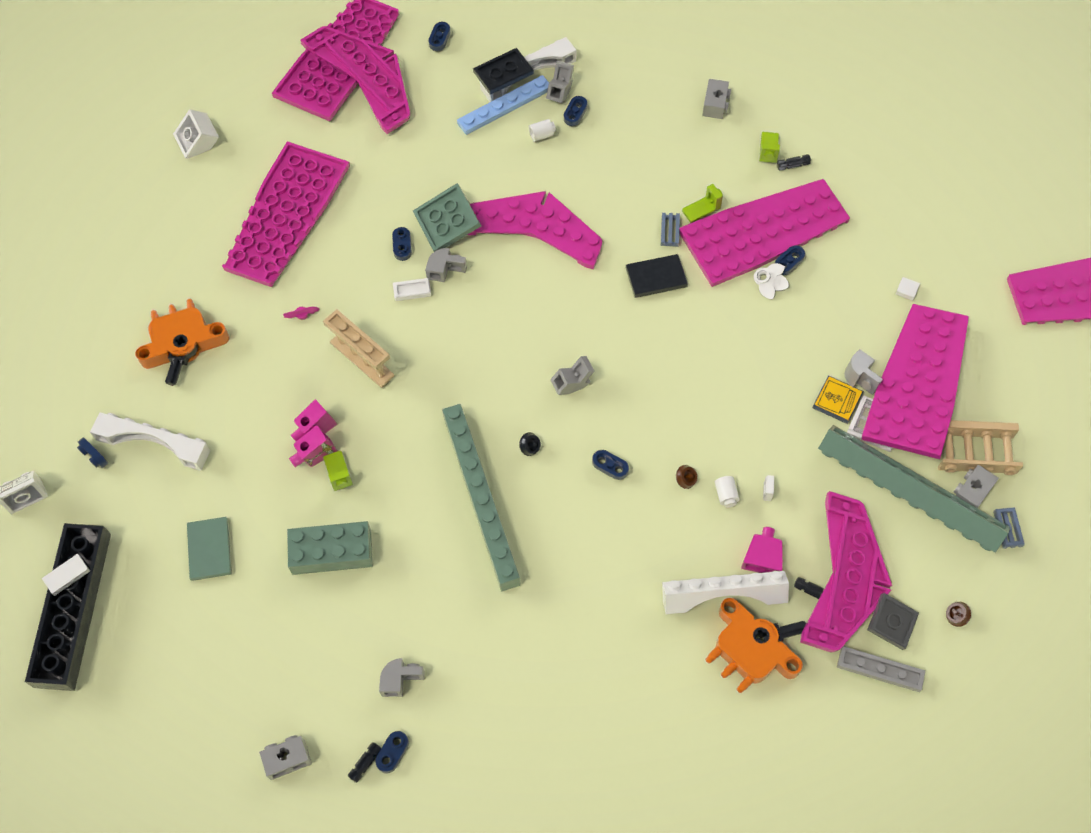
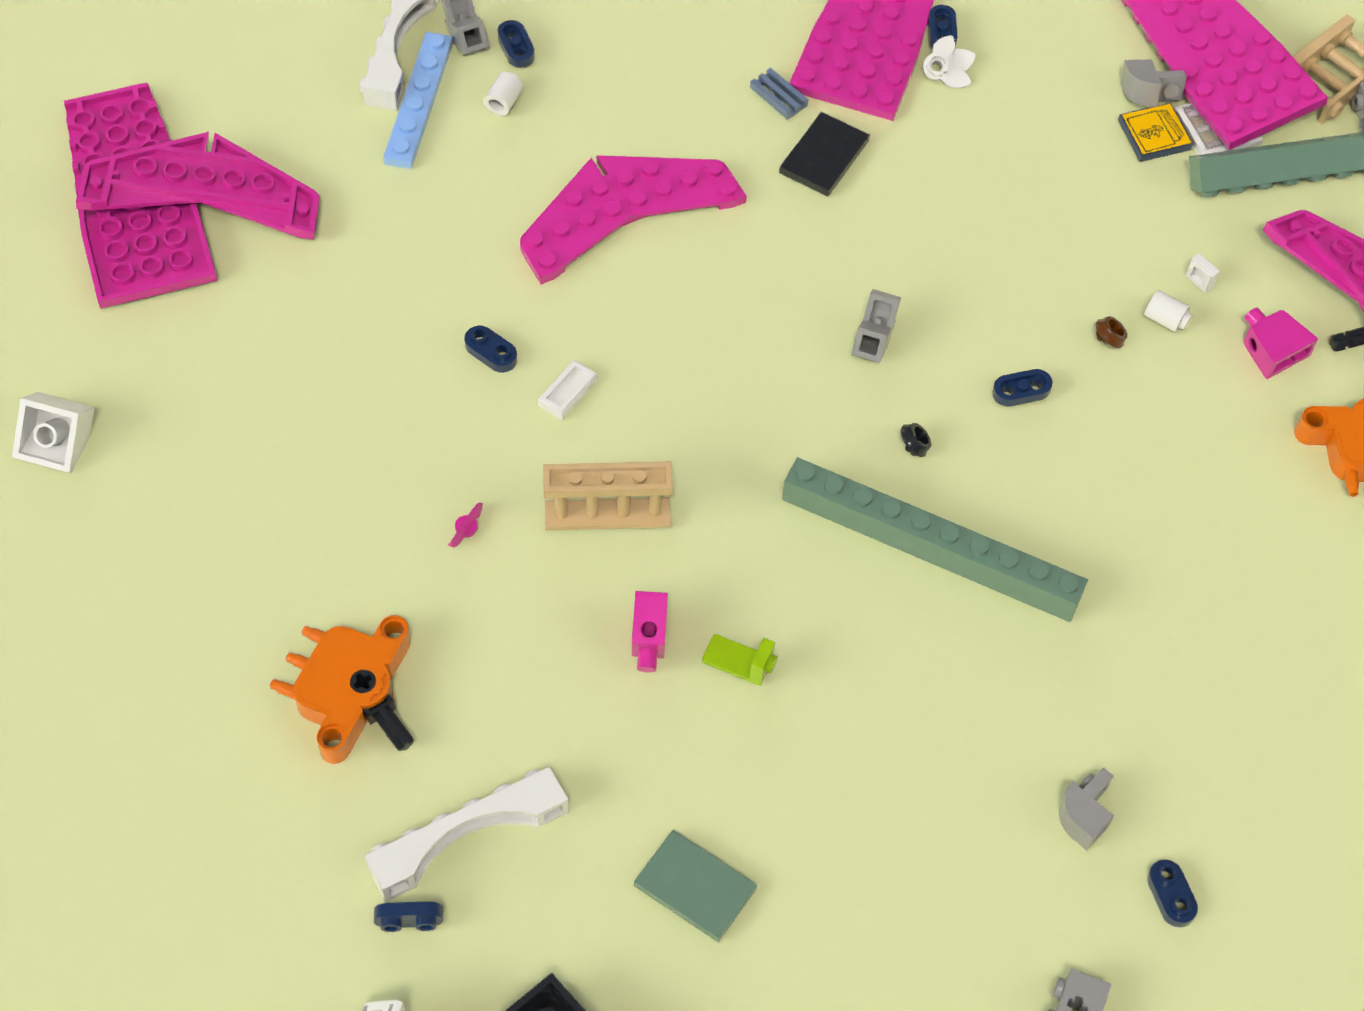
camera: 50 degrees left, 5 degrees down
dark pink wing [222,141,350,287] -> none
sand green brick [287,521,373,575] -> none
dark pink torso [289,425,338,468] -> none
black axle [348,742,381,783] -> none
sand green plate [413,183,481,252] -> none
light grey brick [425,248,467,282] -> none
dark blue plate [428,22,451,51] -> none
black tile [473,48,534,95] -> none
white arch [662,571,789,614] -> none
lime bracket [682,184,723,223] -> none

